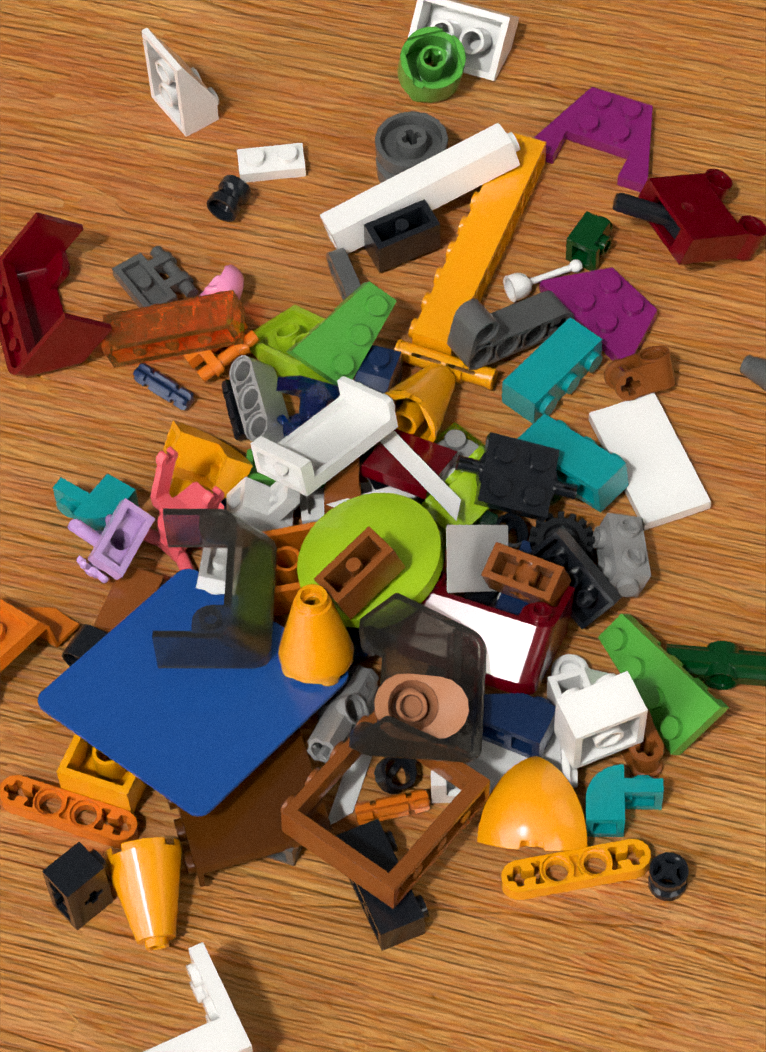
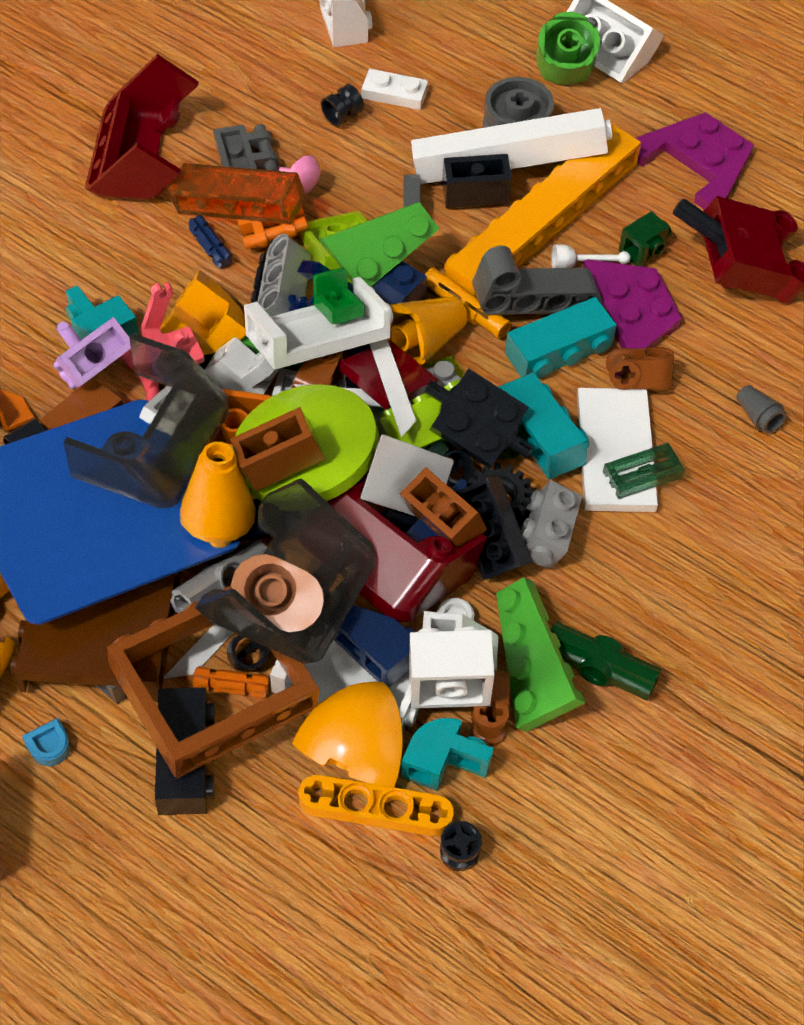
camera: 15 degrees right, 0 degrees up
none -> dark azure tile [22,718,70,766]
none -> green bracket [313,267,364,325]
none -> clear green tile [603,442,685,500]

